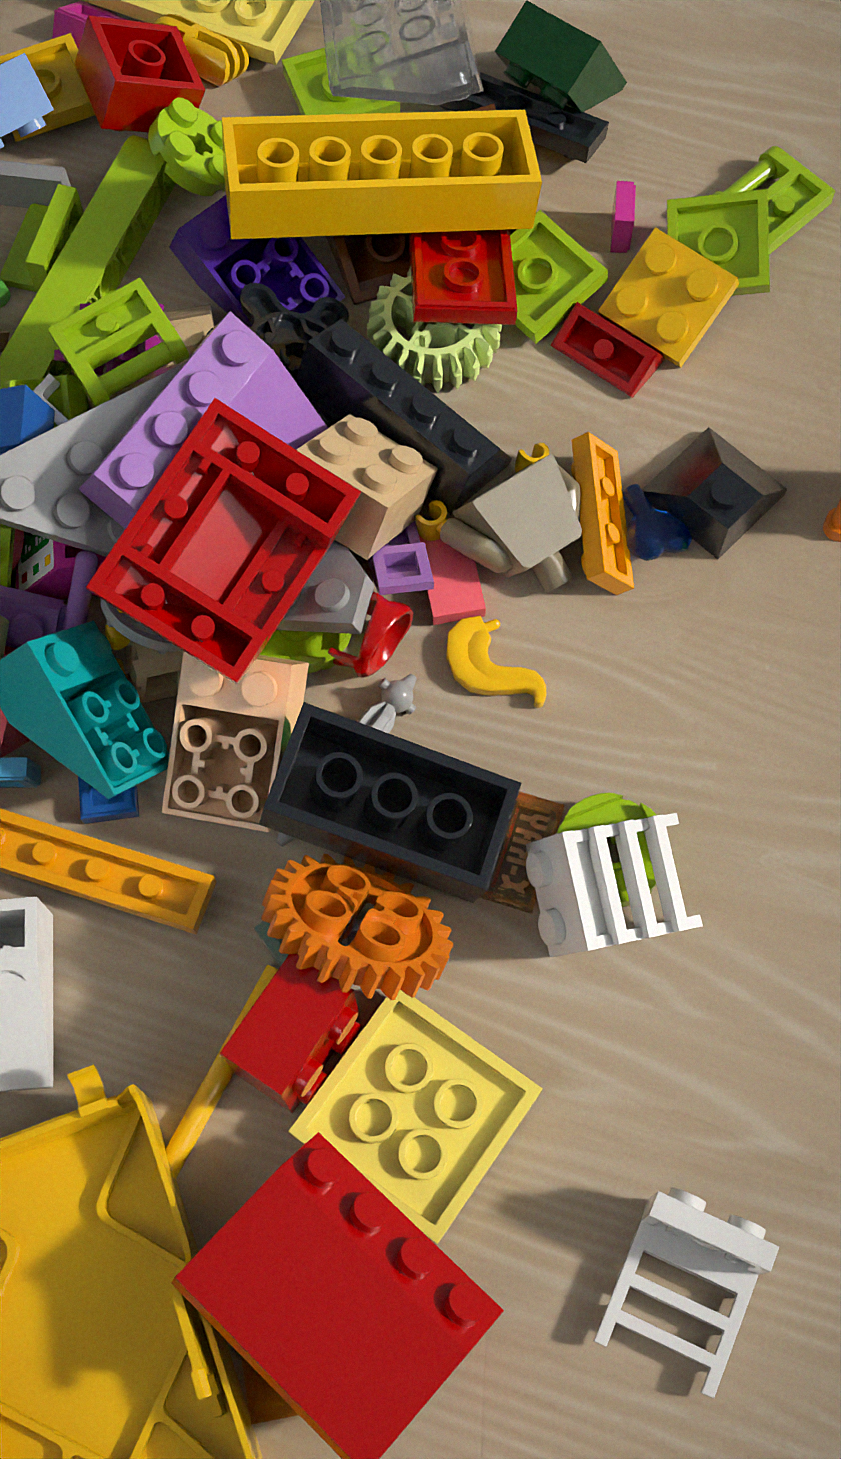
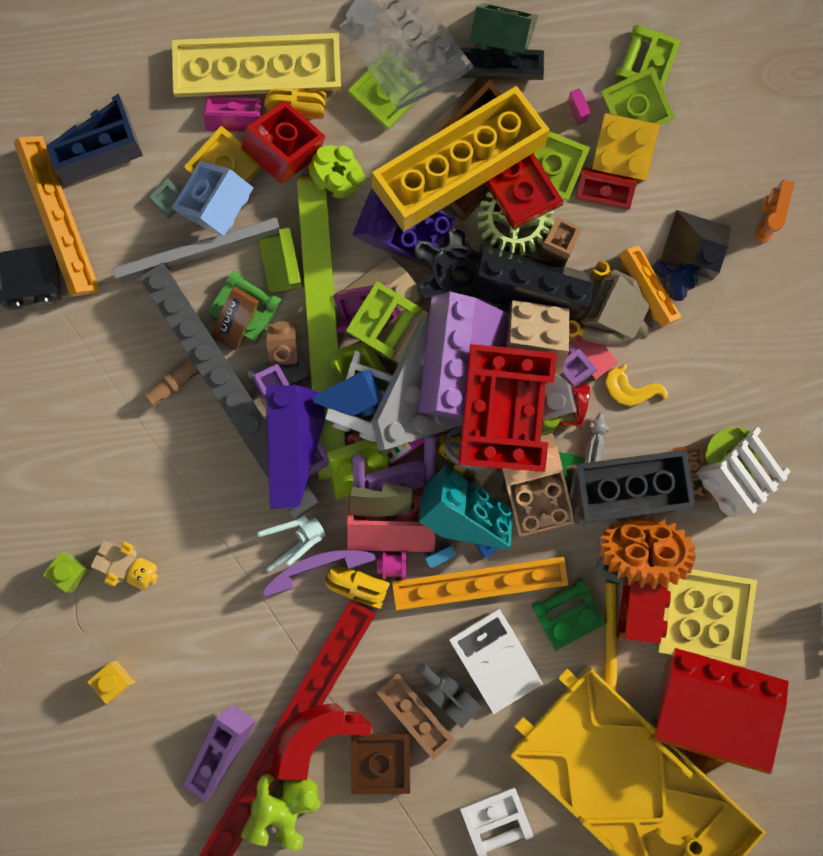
camera: 30 degrees left, 15 degrees up
none -> green plate [531,577,607,651]
none -> medium nougat slope [539,217,582,266]

